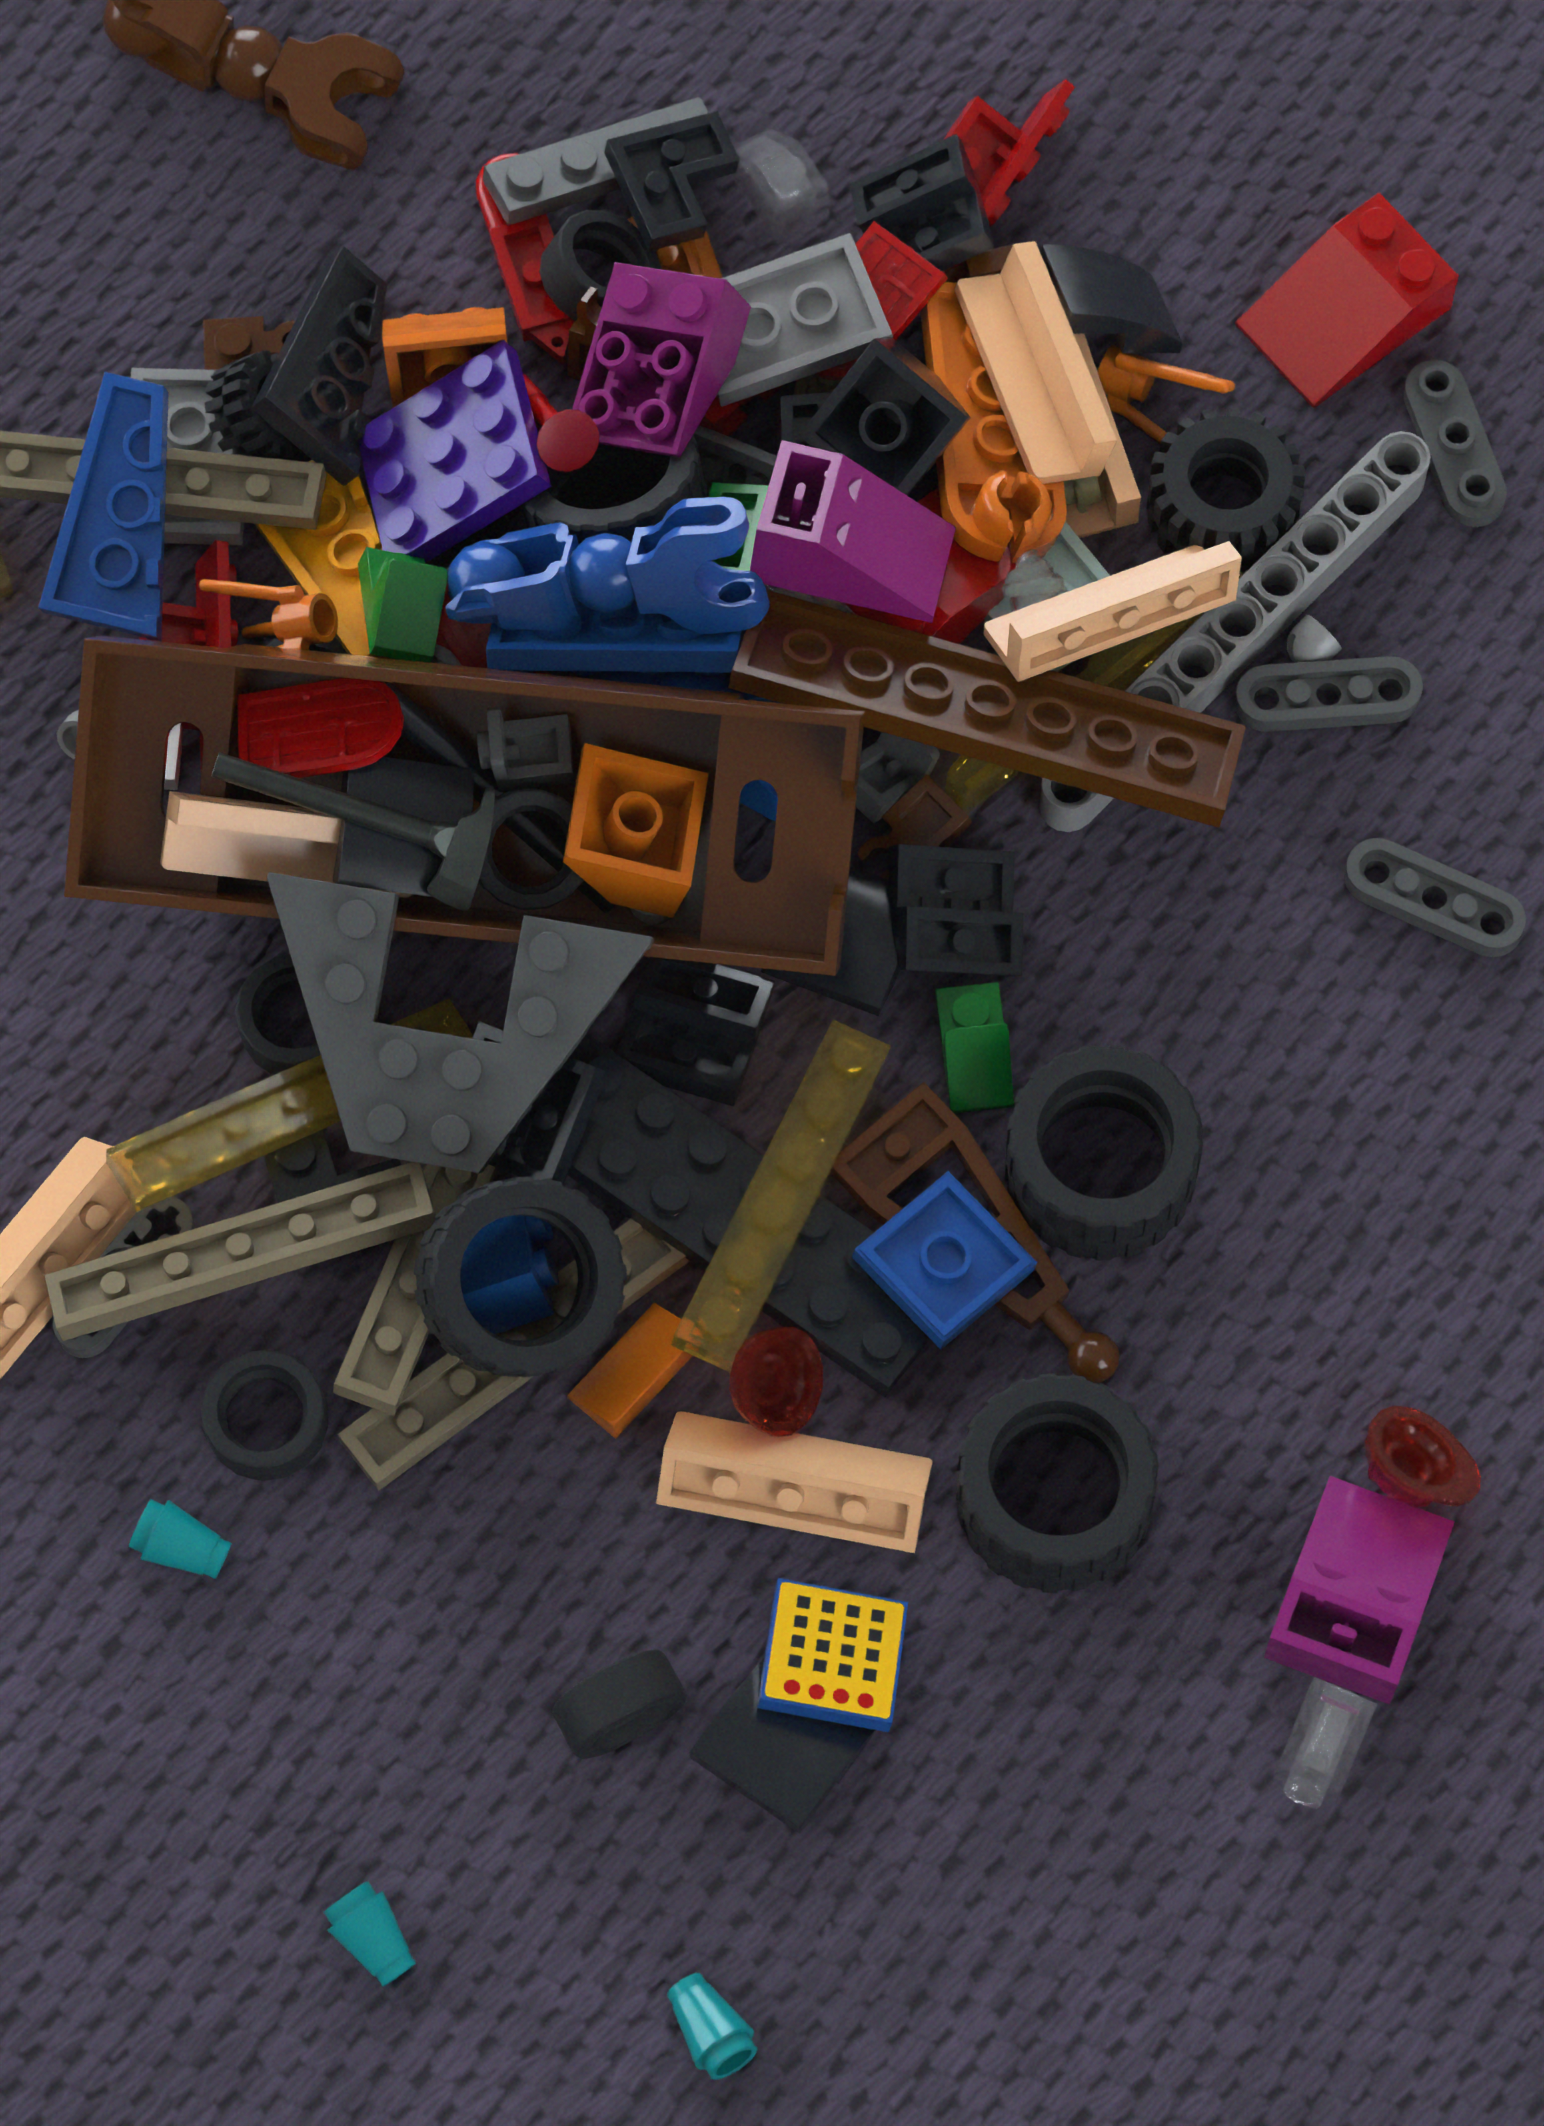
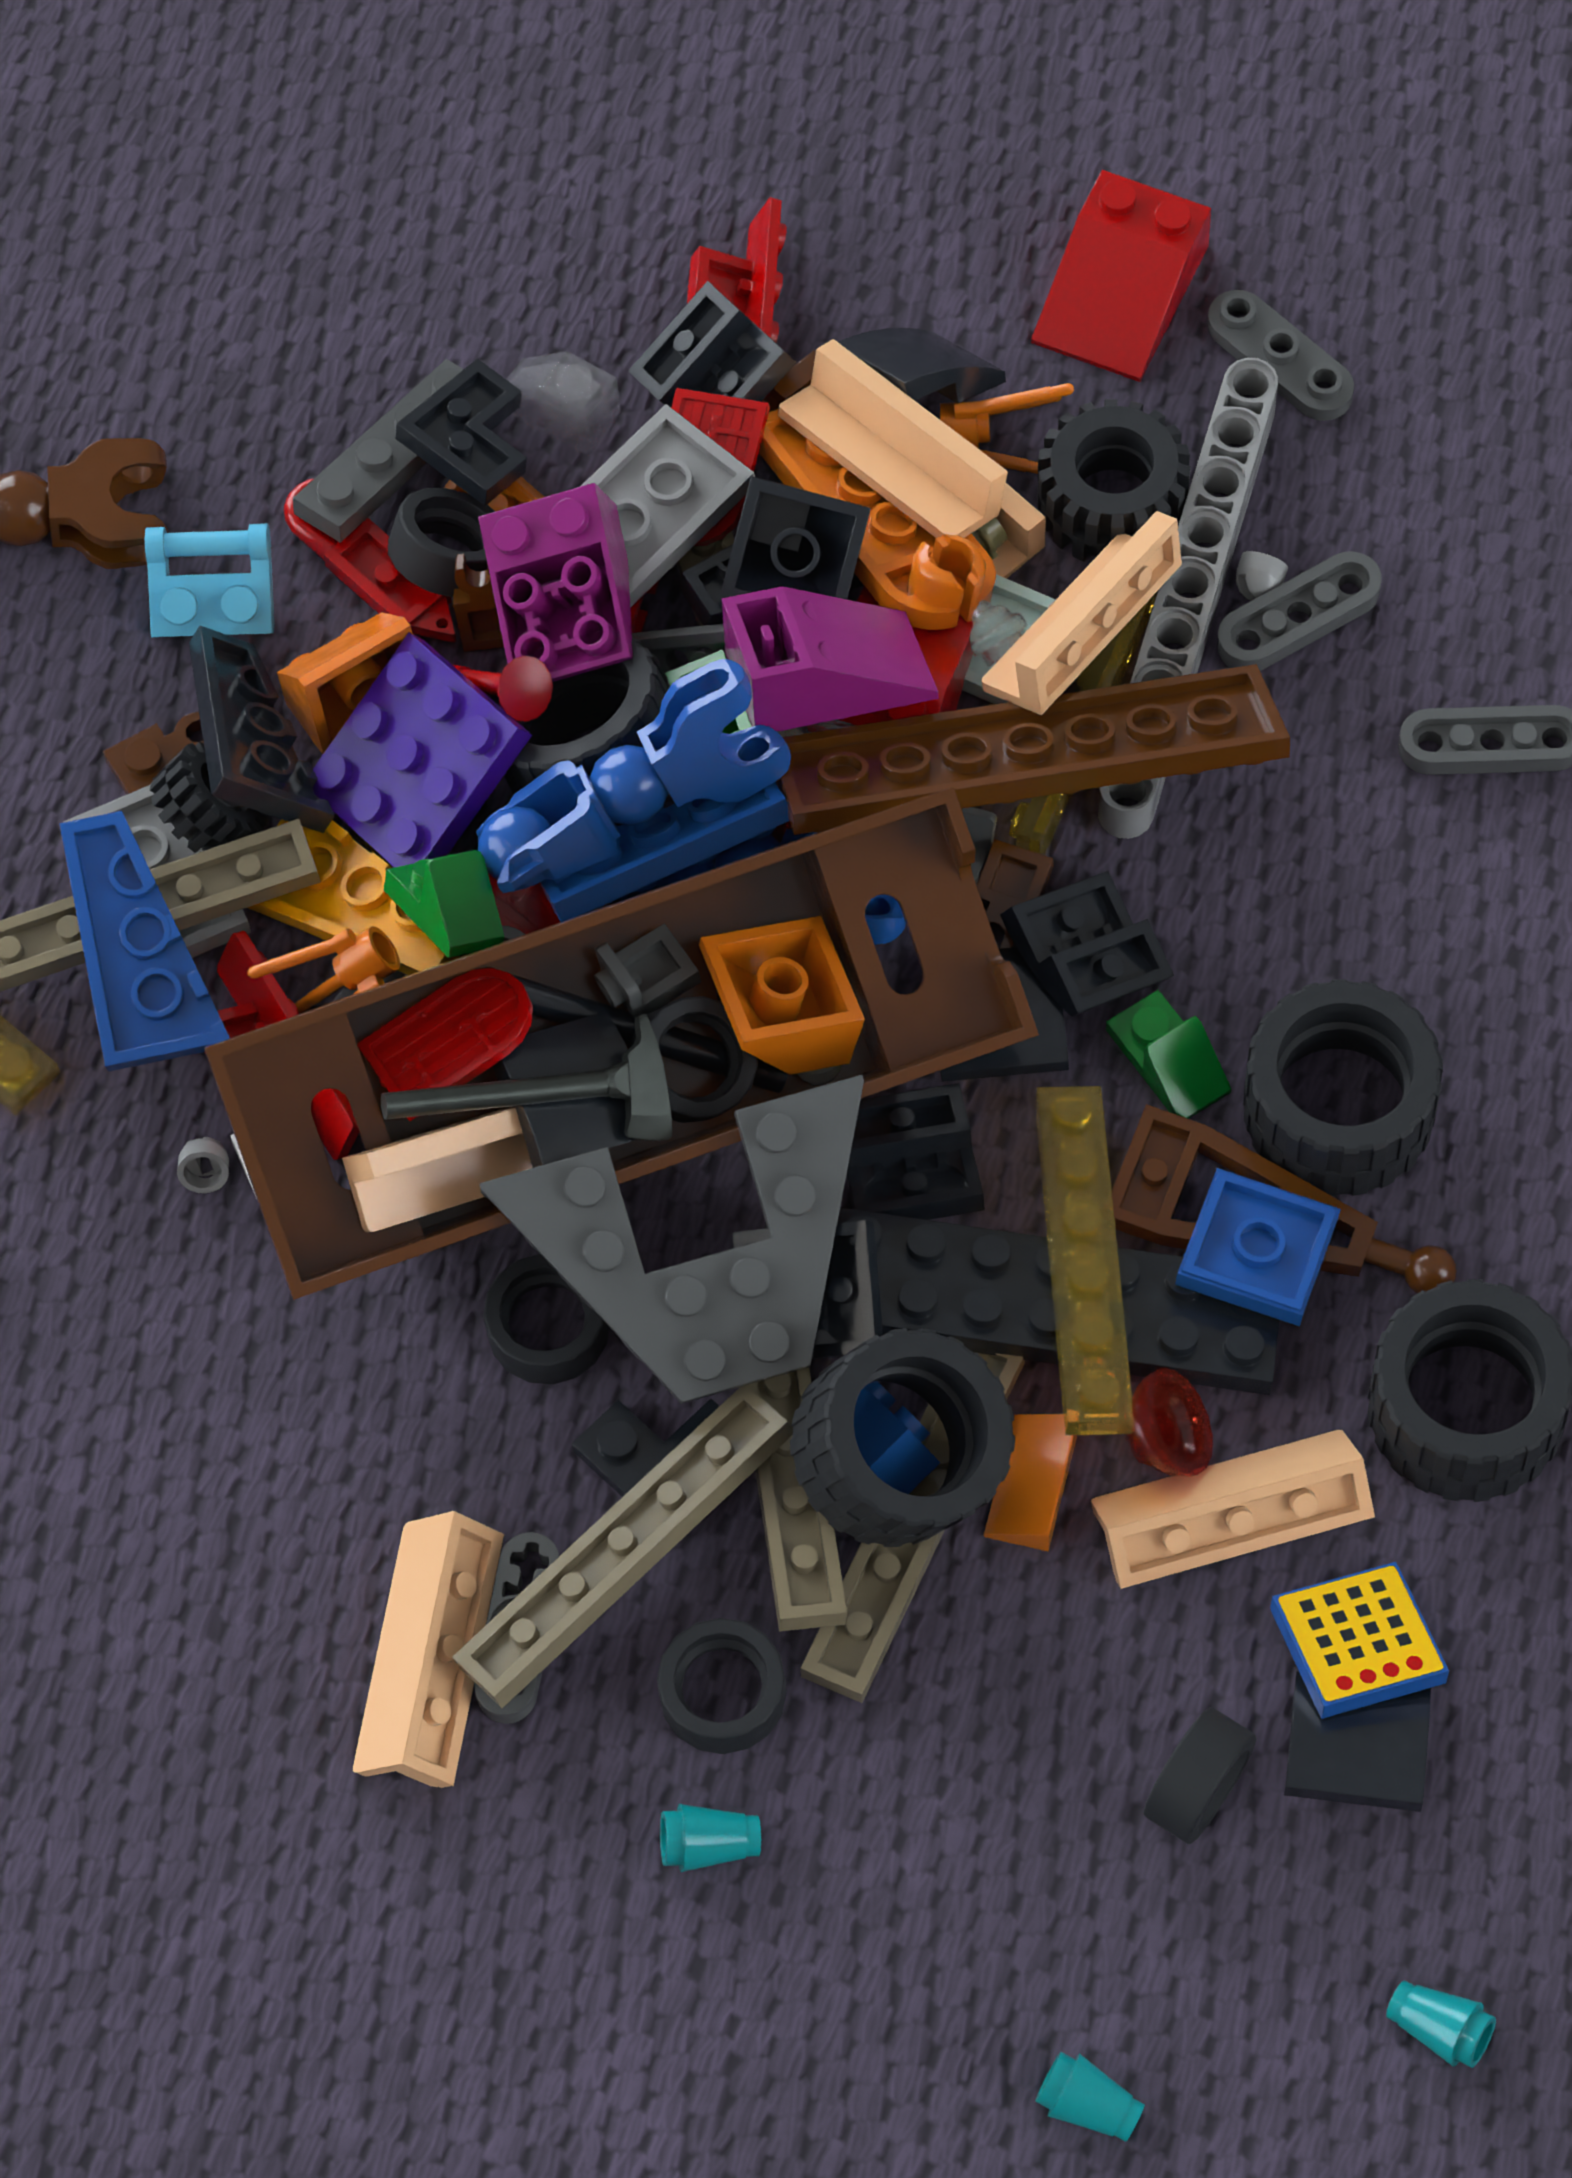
camera: 25 degrees left, 5 degrees down
clear yellow plate [106,998,473,1212] -> none
none -> medium azure plate [145,523,274,637]

